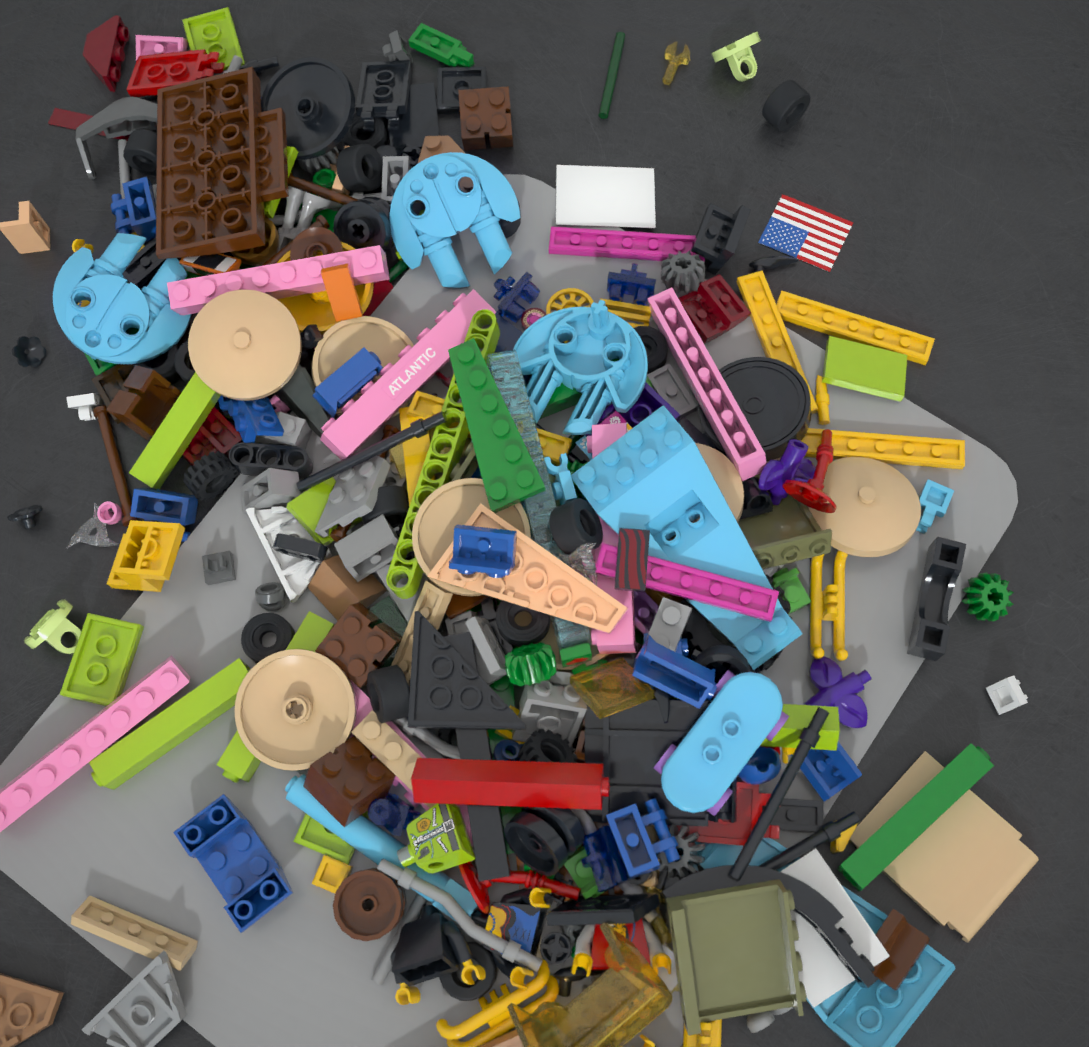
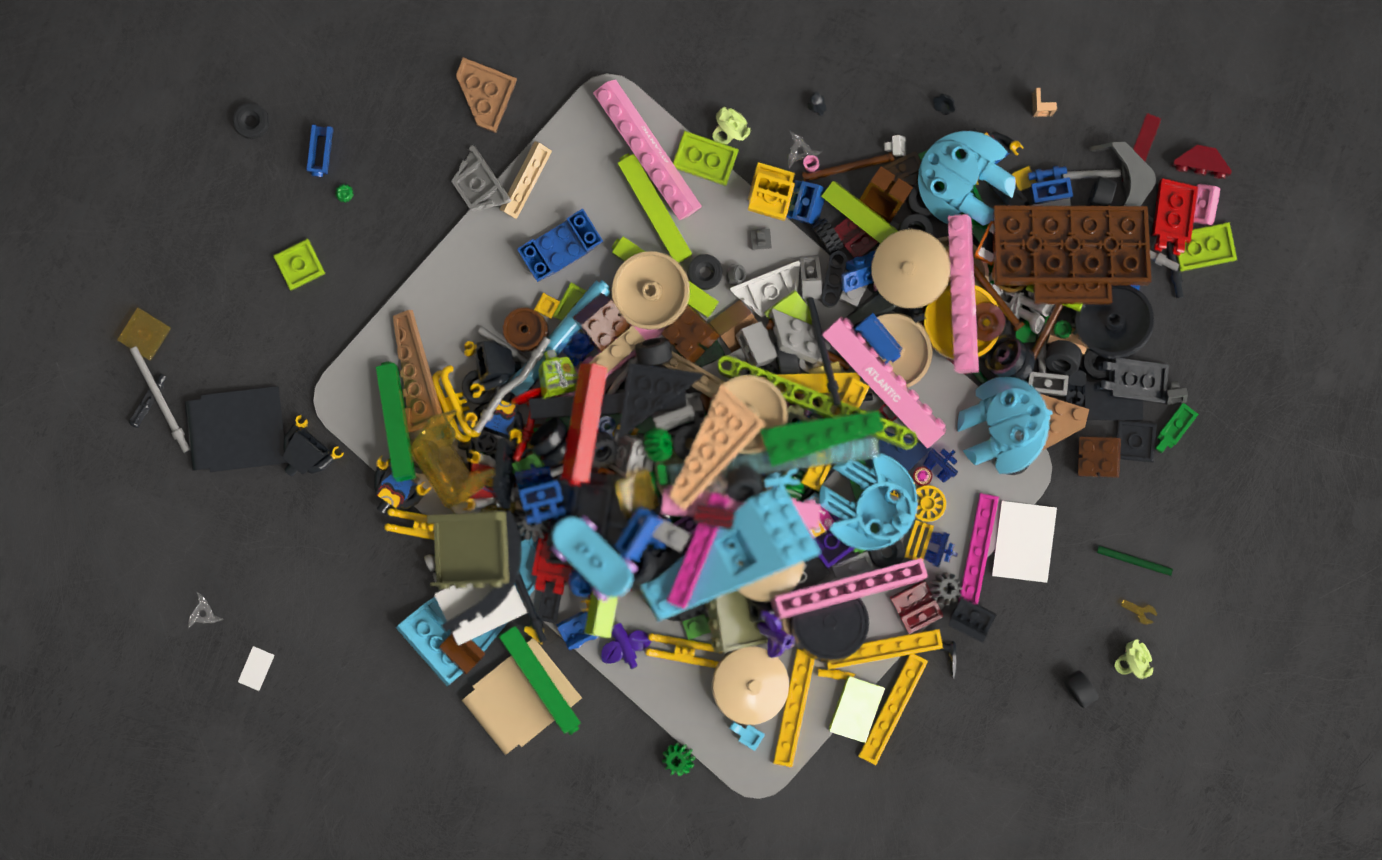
camera: 90 degrees right, 15 degrees up
black beam [272,533,328,563] -> none
orange tile [321,263,363,322] -> none
blue bracket [449,524,517,578] -> none
black bar [729,707,829,881] -> none
sticker [758,194,853,272] -> none
red dish [782,429,837,513] -> none
black arch [907,537,966,661] -> none
white tile [986,676,1028,715] -> none

